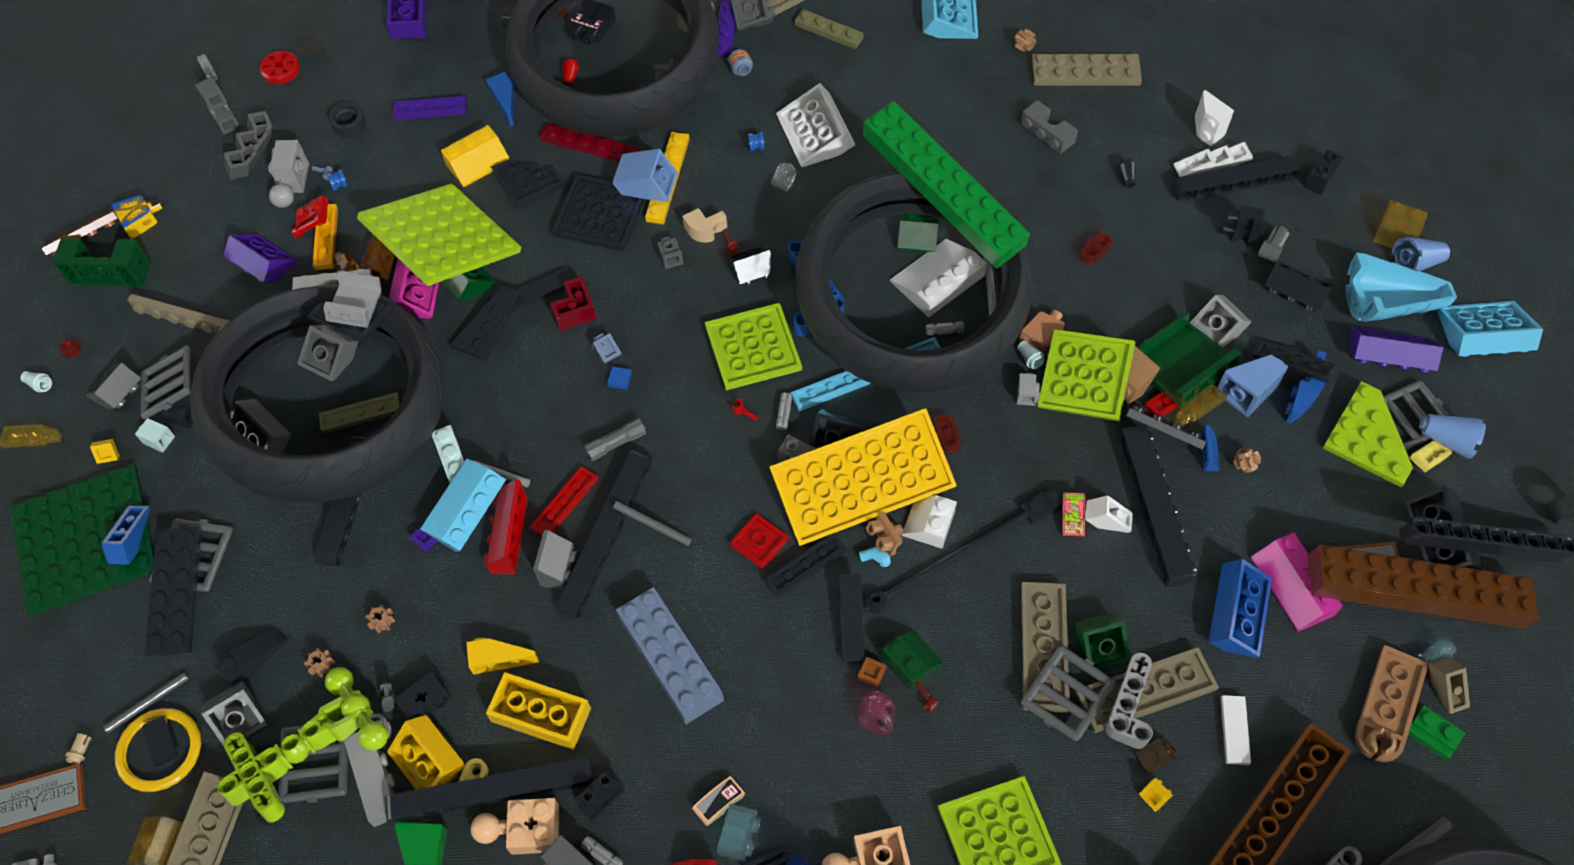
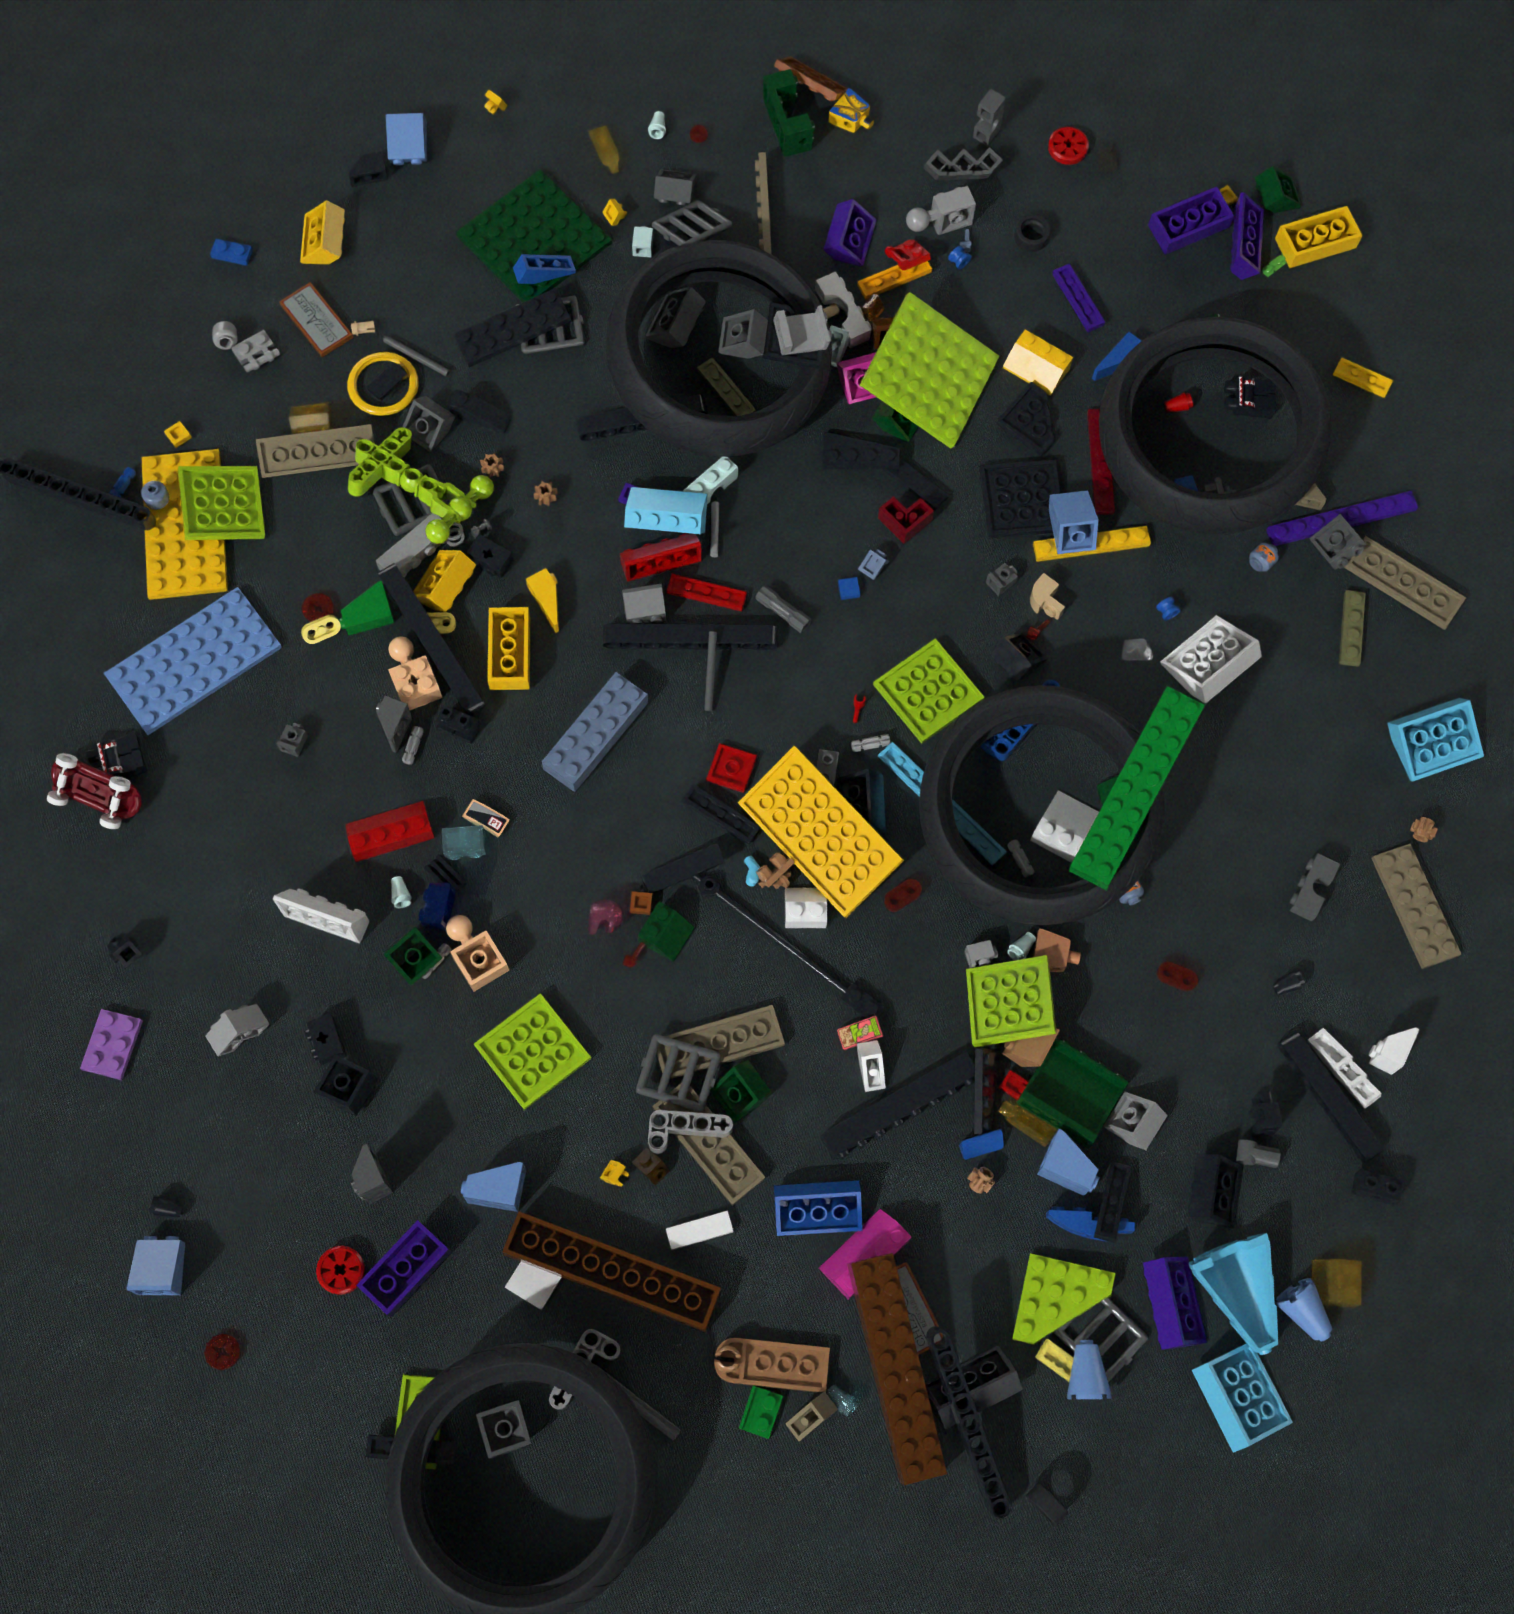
camera: 65 degrees right, 10 degrees up
light grey axle [197,54,218,81] -> none

